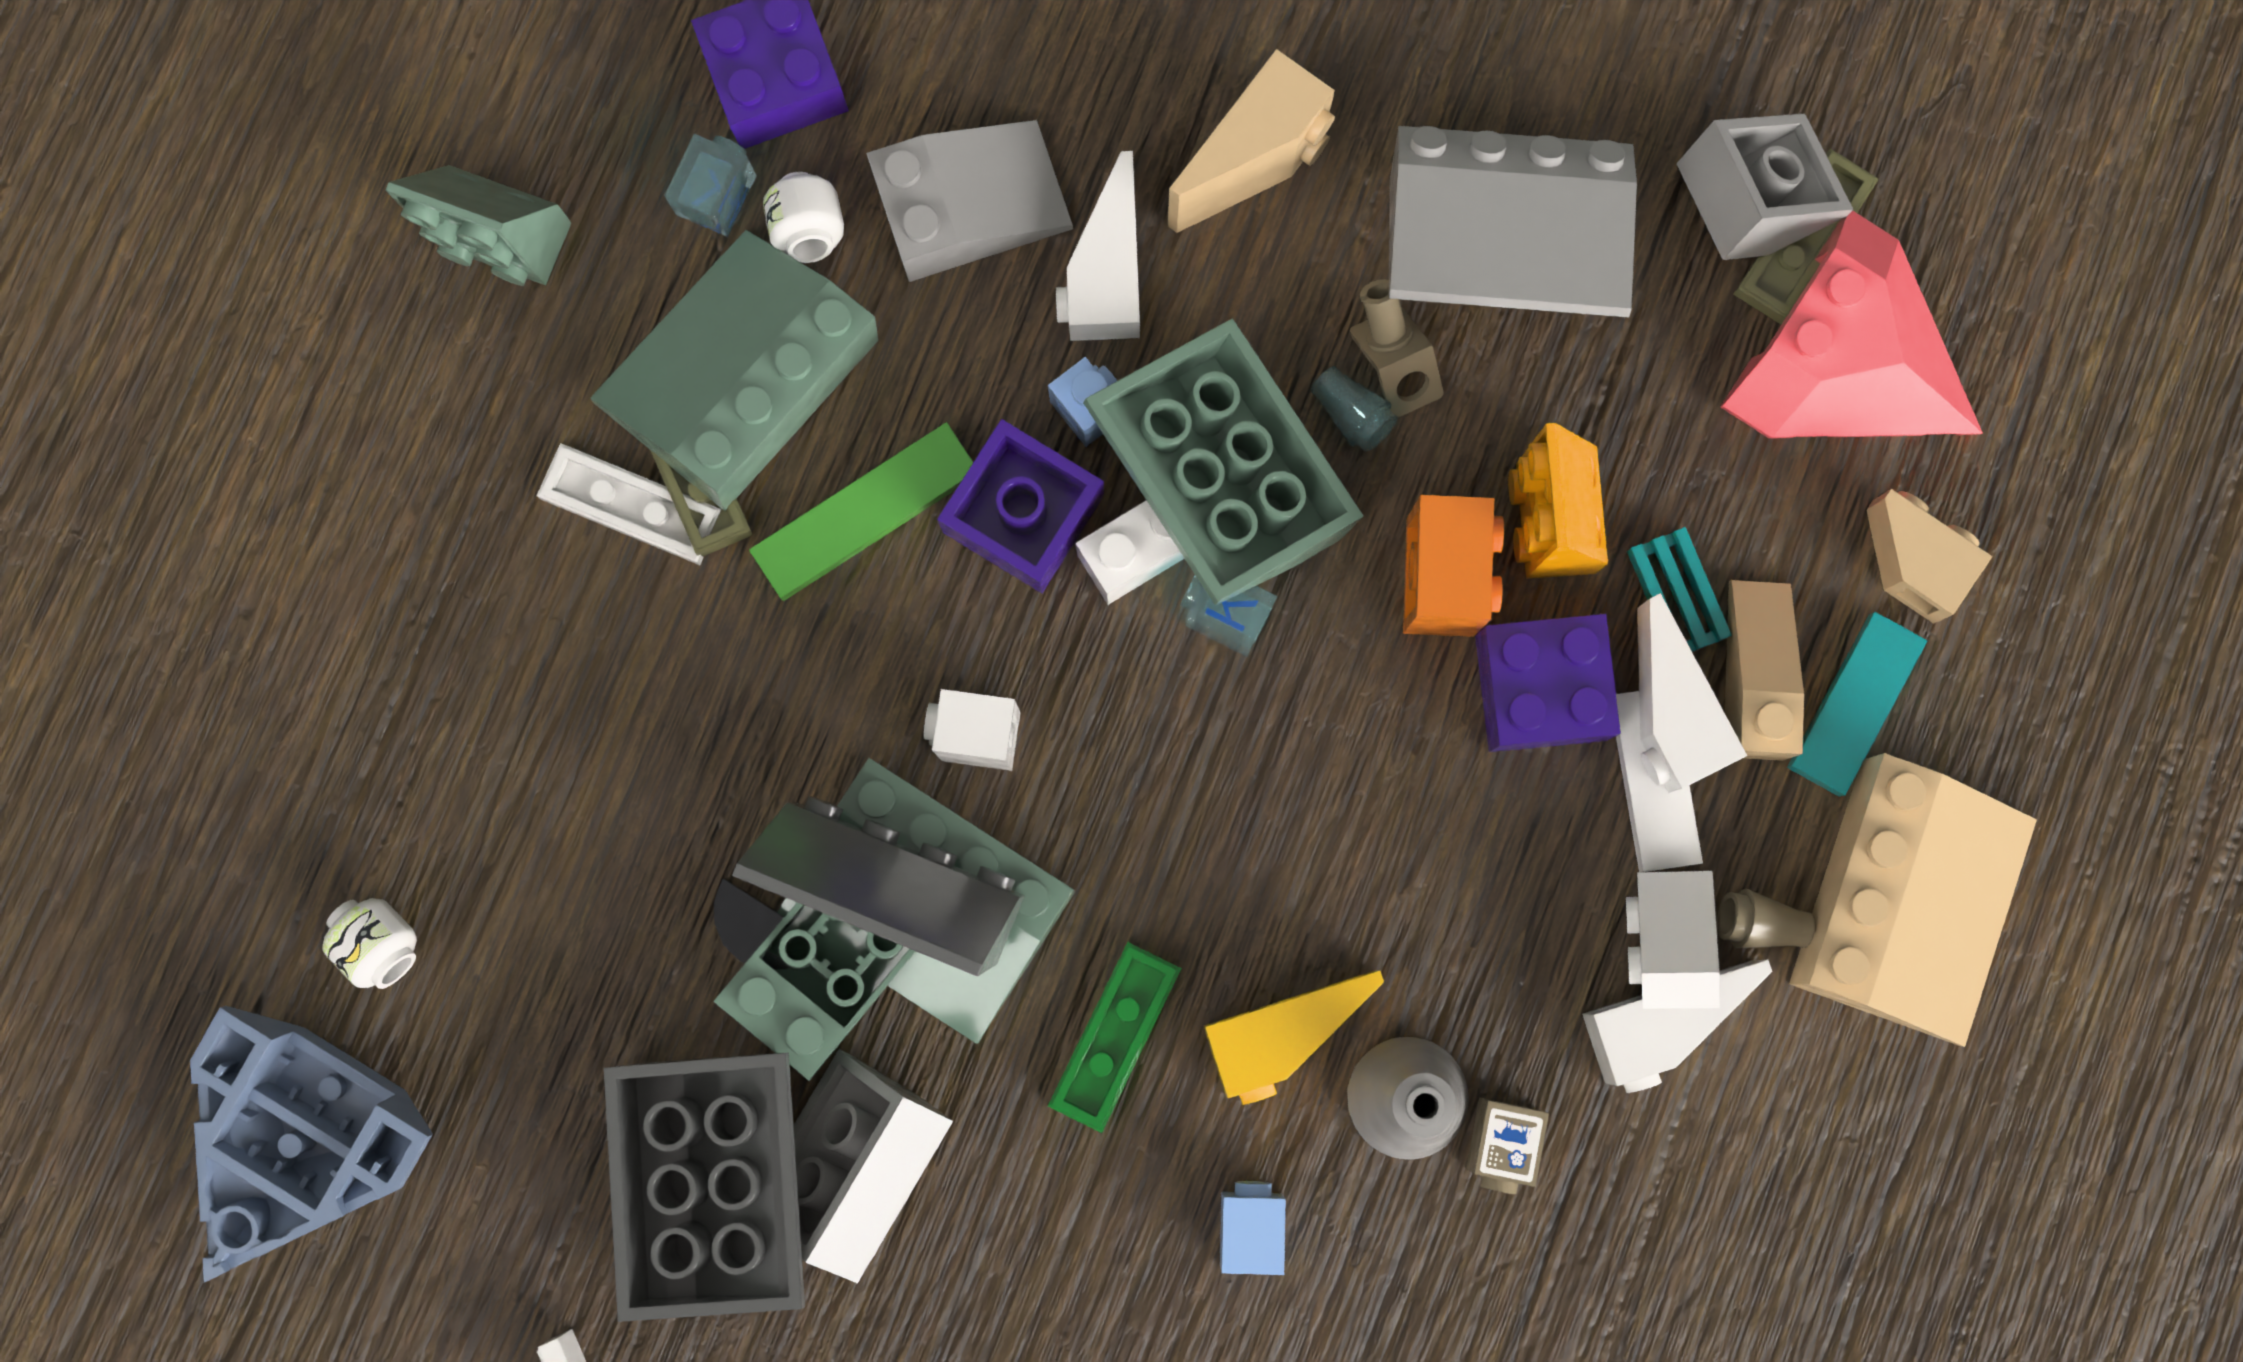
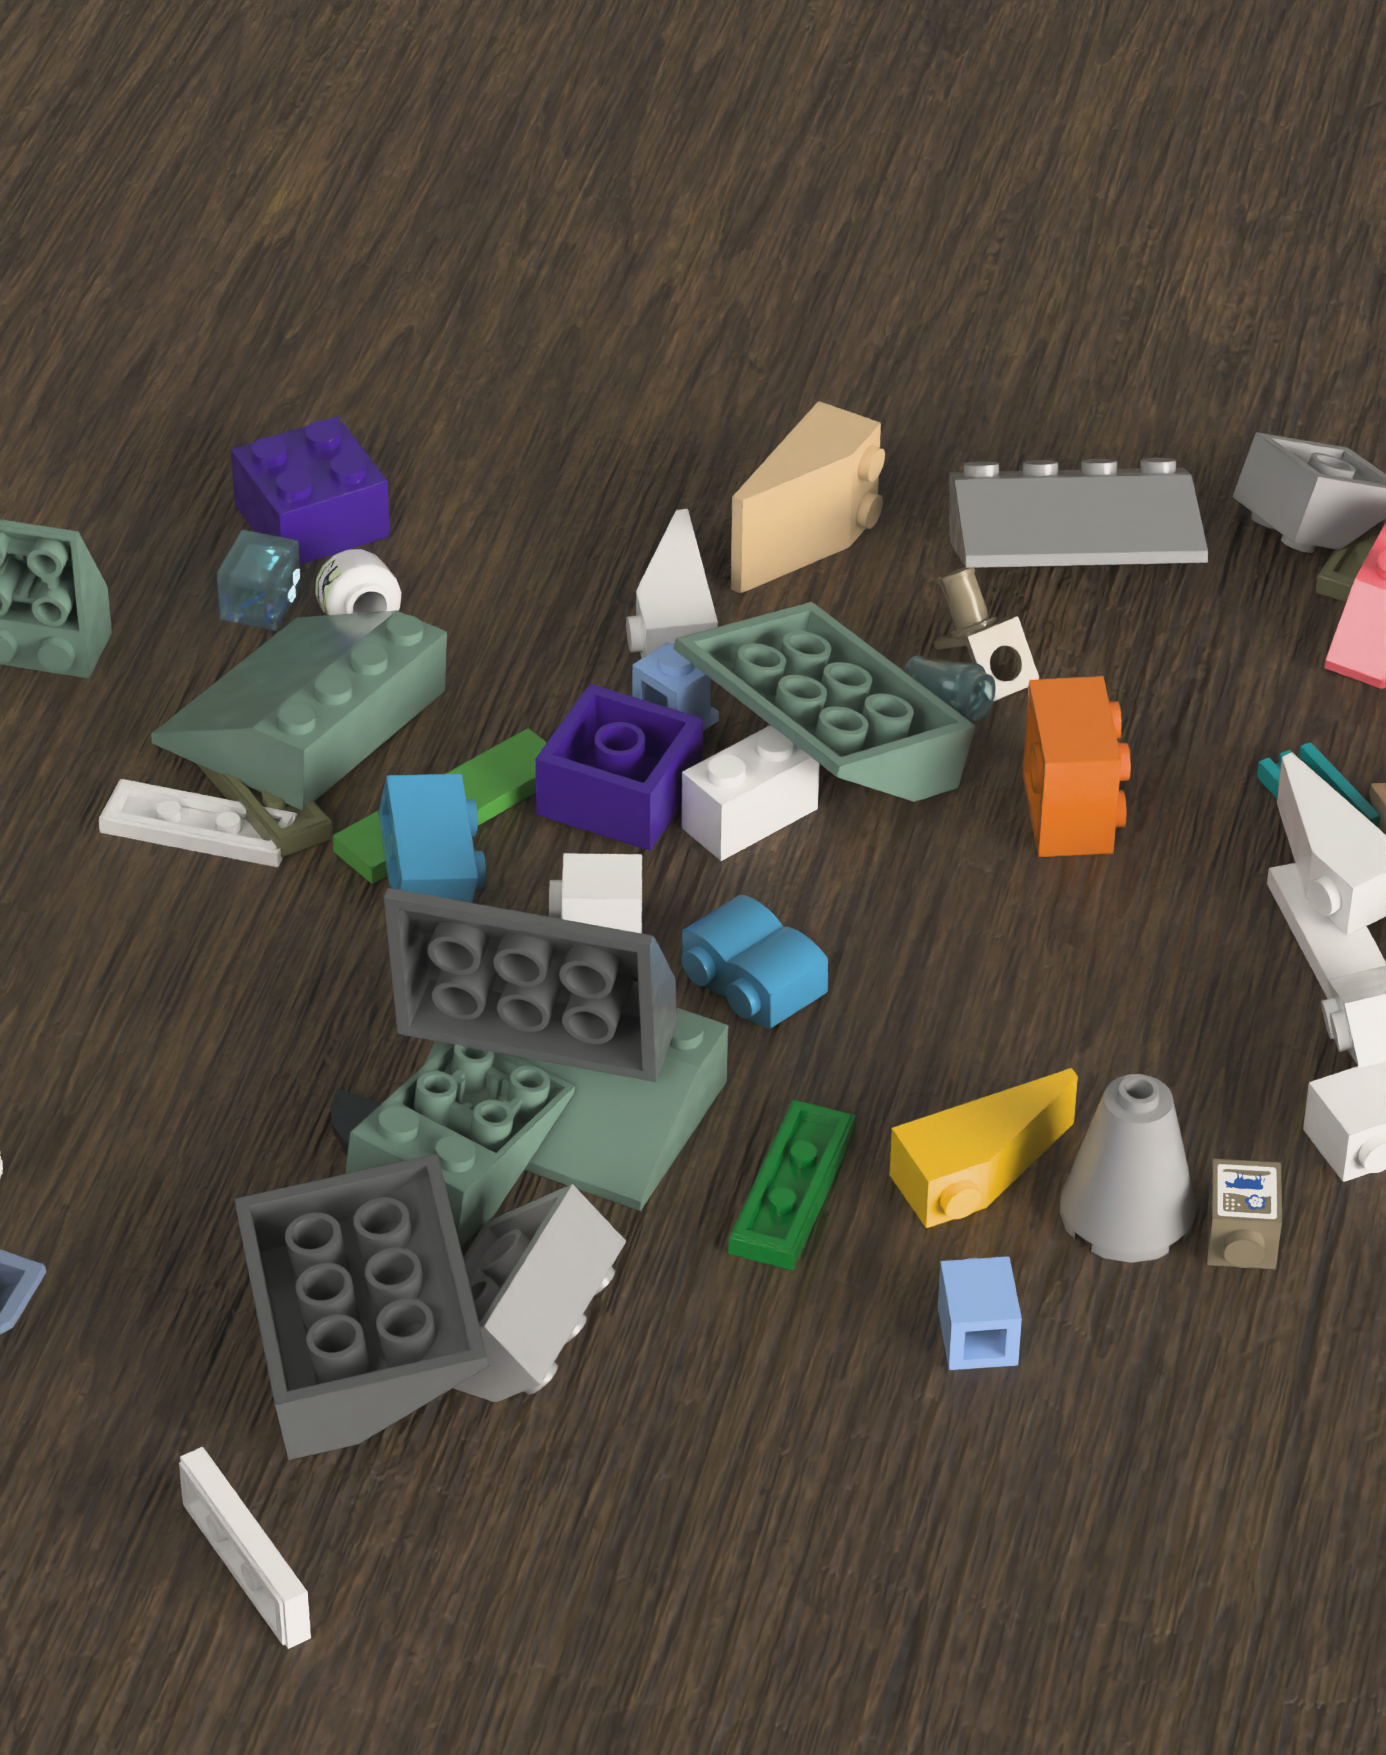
camera: 10 degrees left, 40 degrees down
light grey slope [866,120,1073,282] -> none
clear light blue brick [1180,575,1278,657] -> none
dark purple brick [1475,614,1621,752] -> none
light orange slope [1508,423,1608,579] -> none
none -> dark azure brick [378,774,486,903]
none -> dark azure brick [682,895,828,1029]

